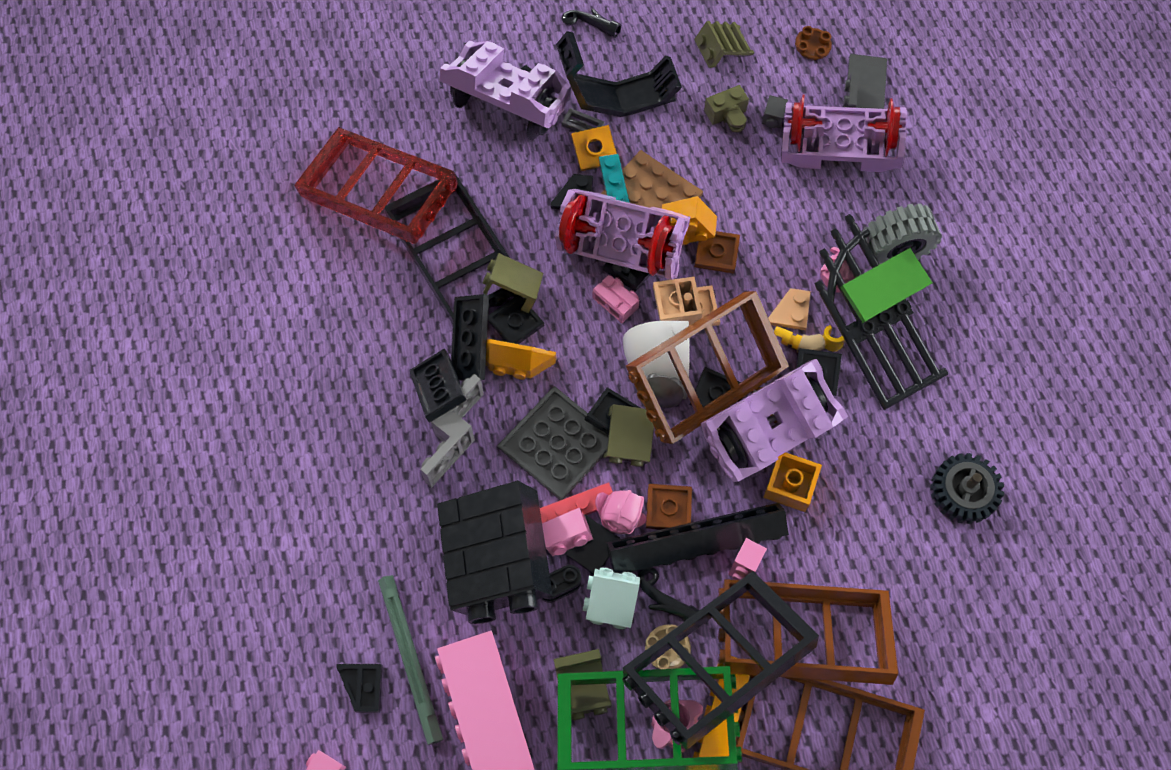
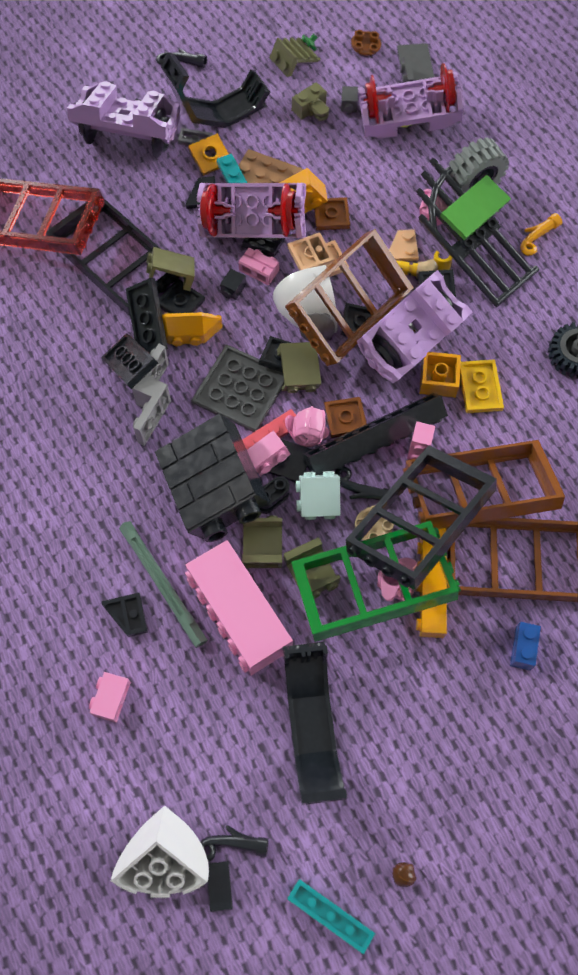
camera: 15 degrees left, 0 degrees up
none -> black brick [220,269,246,300]
none -> olive panel [242,516,282,568]
none -> green plant [301,33,318,51]
none -> yellow plate [460,359,504,413]
none -> light orange plant [520,213,562,256]

